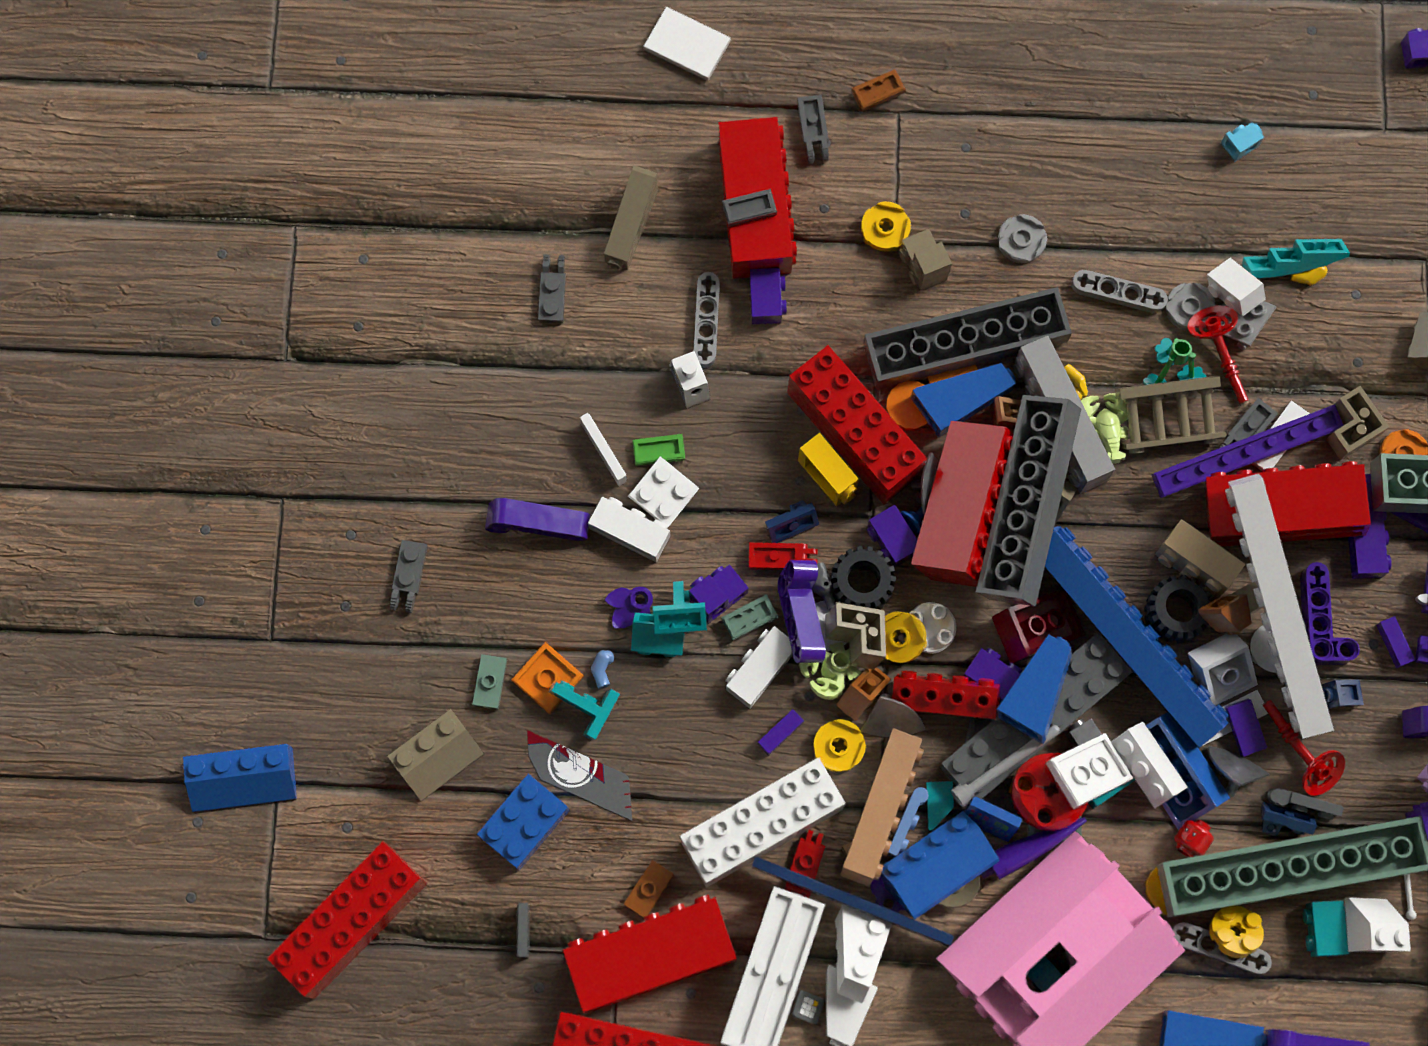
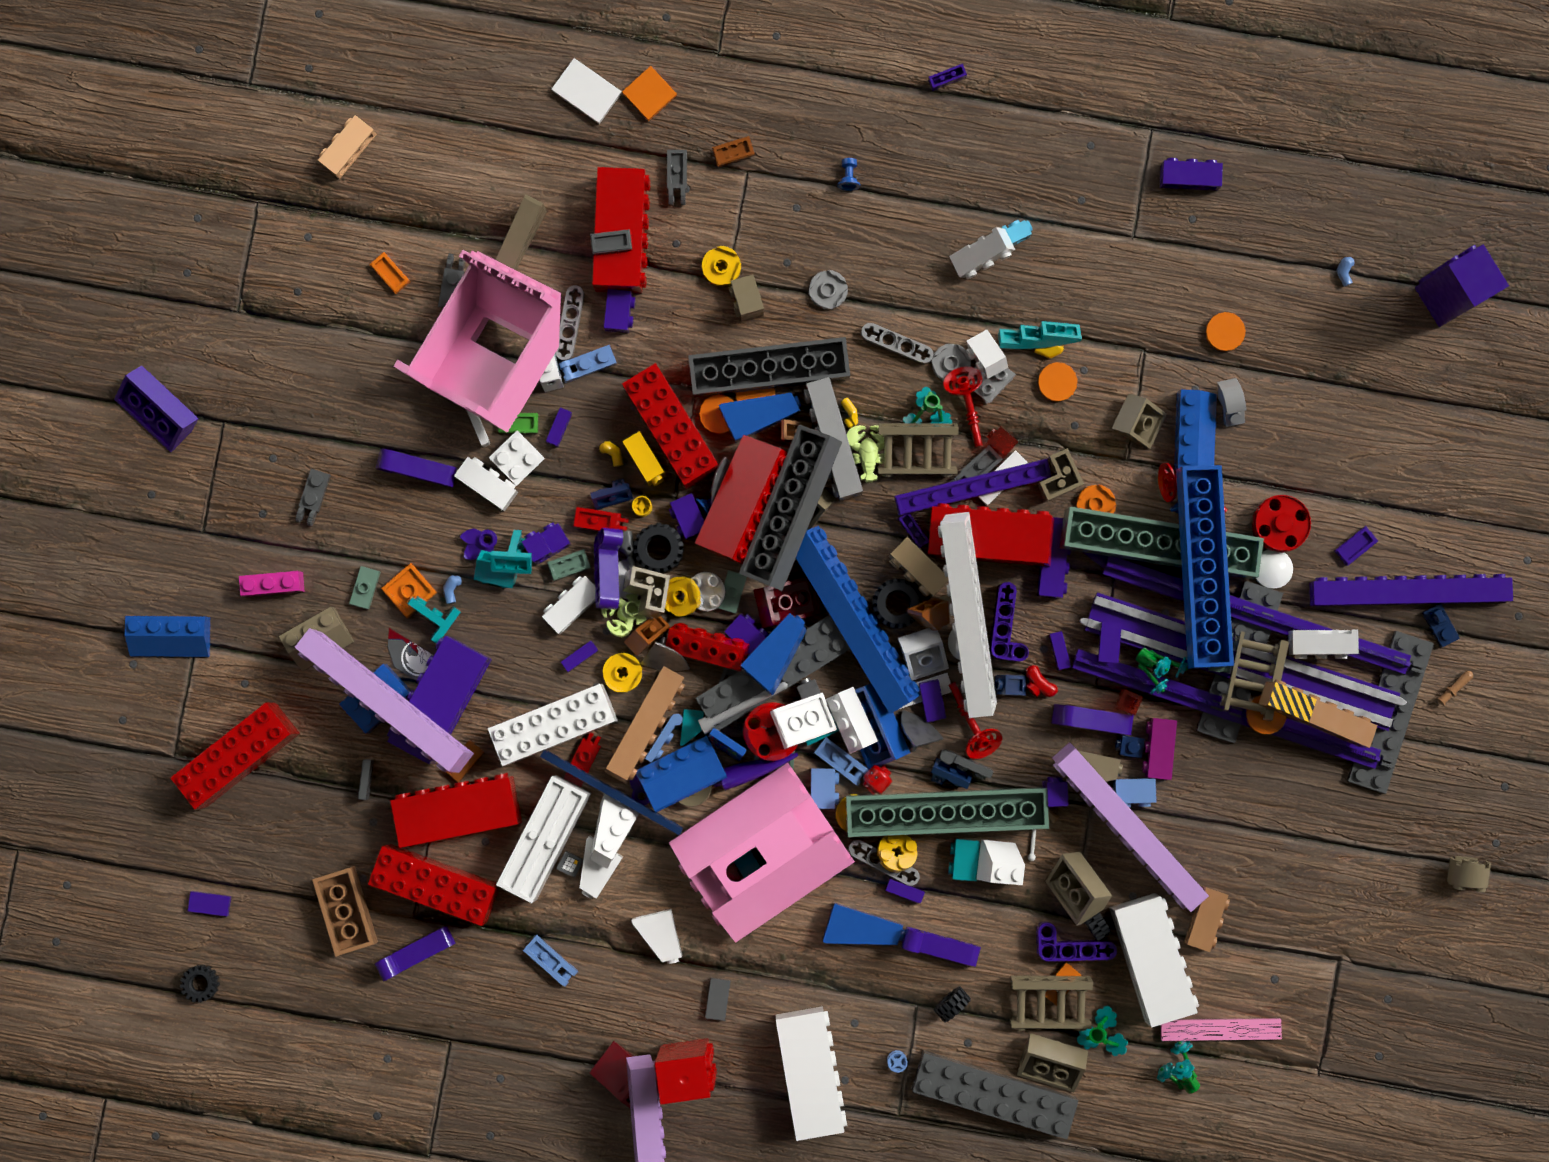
camera: 10 degrees right, 10 degrees up
none -> dark purple slope [114,366,199,452]
none -> dark pink brick [239,571,305,597]
none -> lavender brick [295,628,474,773]
none -> light nougat brick [318,115,377,179]
none -> orange tile [369,252,410,294]
none -> dark purple brick [387,636,492,764]
none -> bright pink panel [393,250,561,432]
none -> dark purple piece [546,407,572,447]
none -> medium blue plate [558,345,617,383]
none -> yellow arm [599,441,623,467]
none -> orange tile [622,66,677,121]
none -> yellow wheel [632,496,653,517]
none -> sand green plate [718,570,747,614]
none -> medium blue brick [811,768,839,809]
none -> medium blue plate [814,737,869,786]
none -> blue piece [837,158,861,191]
none -> dark purple piece [885,878,925,904]
none -> dark purple piece [898,513,929,549]
none -> white wedge [949,227,1015,279]
none -> clear red brick [986,426,1018,458]
none -> red piece [1025,665,1058,697]
none -> orange tile [1038,362,1077,402]

